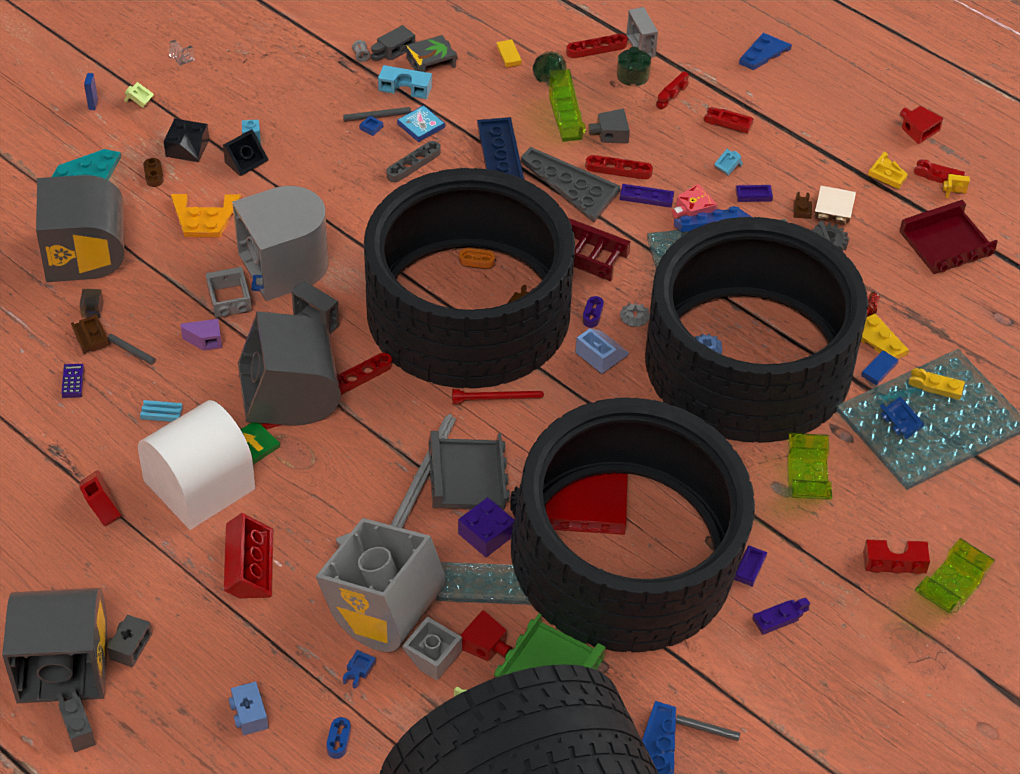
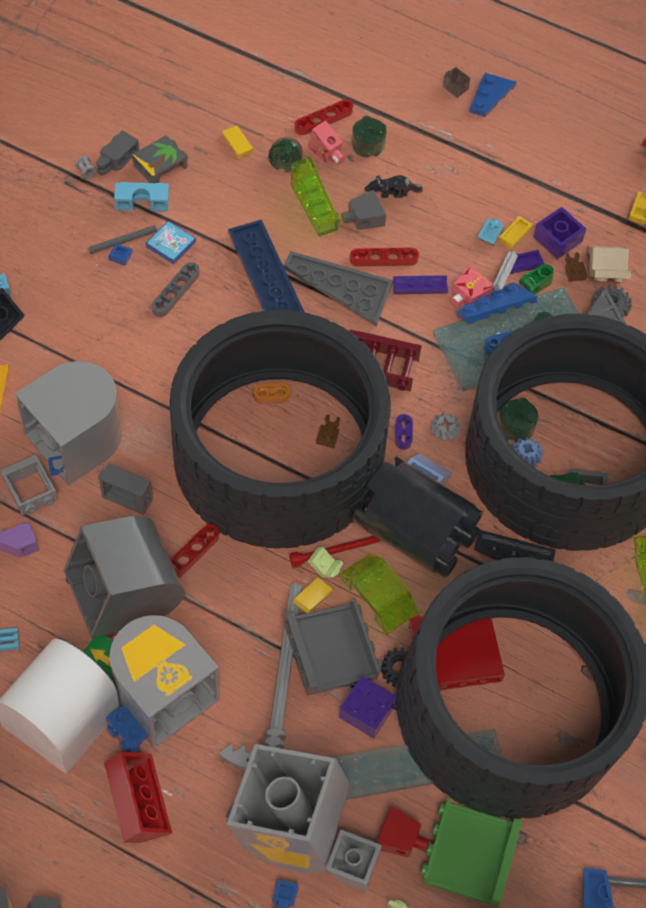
camera: 15 degrees left, 10 degrees up
light grey window [626,7,658,60] -> none
red hinge [656,71,689,110] -> none
red hinge [703,107,754,133] -> none
none -> blue bracket [106,706,148,753]
none -> light grey brick [110,615,220,749]
none -> yellow tile [293,578,333,613]
none -> yellowish green bracket [307,547,344,578]
none -> coral torso [308,120,345,164]
none -> clear neon green slope [338,554,419,635]
none -> black brick [353,456,483,578]
none -> black animal [365,175,423,198]
none -> clear smoke brick [443,67,470,98]
none -> light grey axle [492,251,517,291]
none -> yellow tile [498,216,533,250]
none -> clear green brick [499,398,538,443]
none -> green piece [519,264,554,295]
none -> dark purple brick [533,207,586,259]

